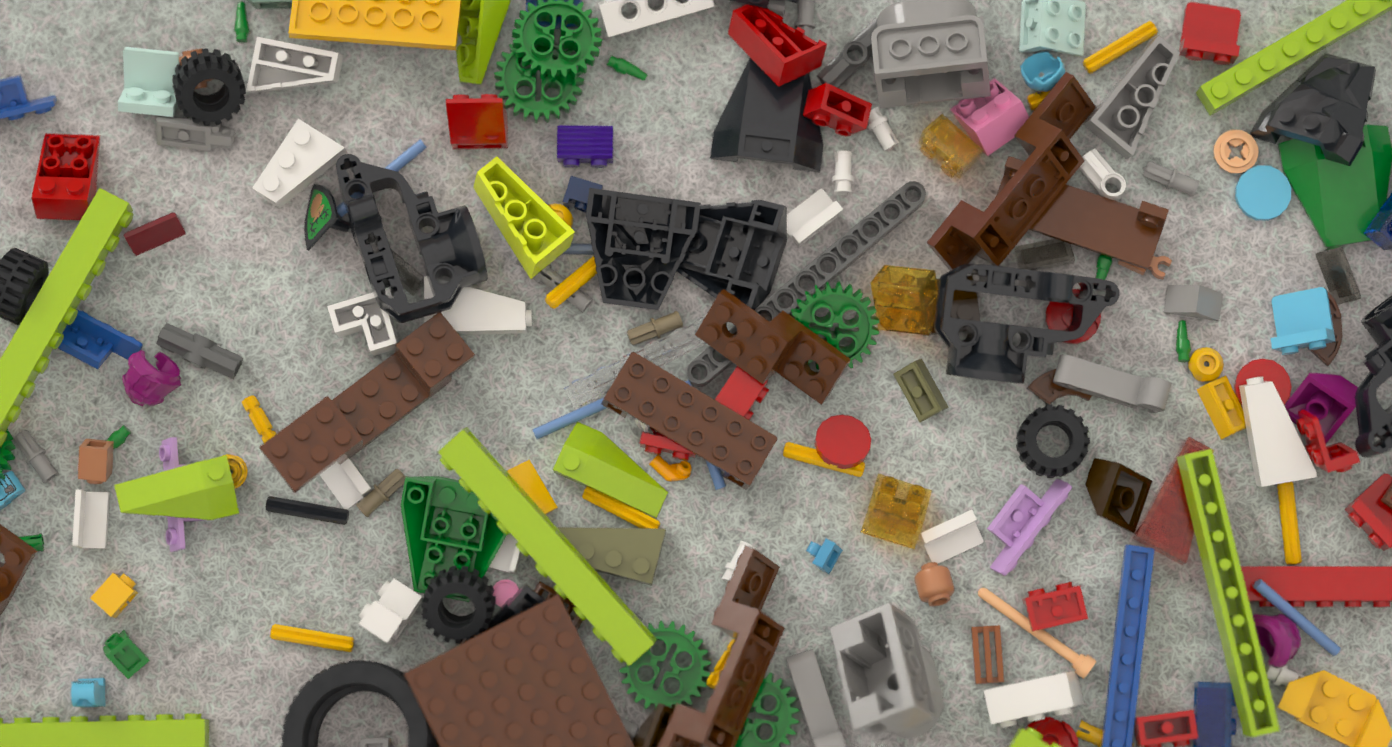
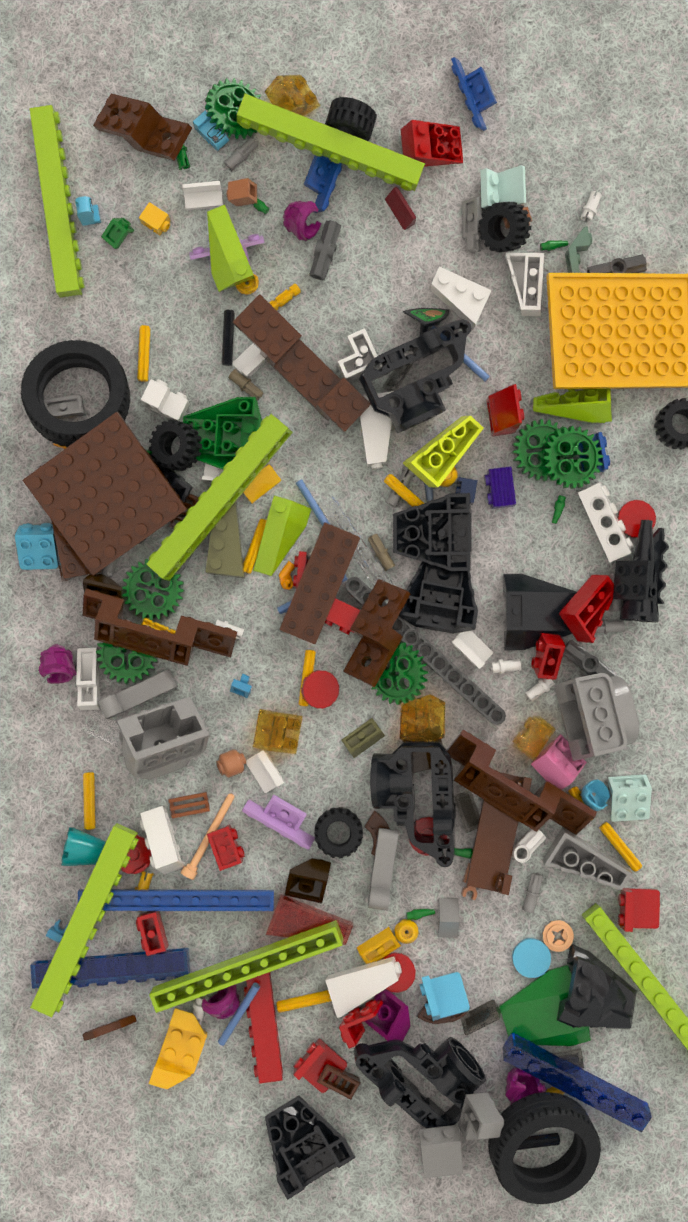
camera: 75 degrees right, 5 degrees up
bright pink piece [493,579,519,607] -> none

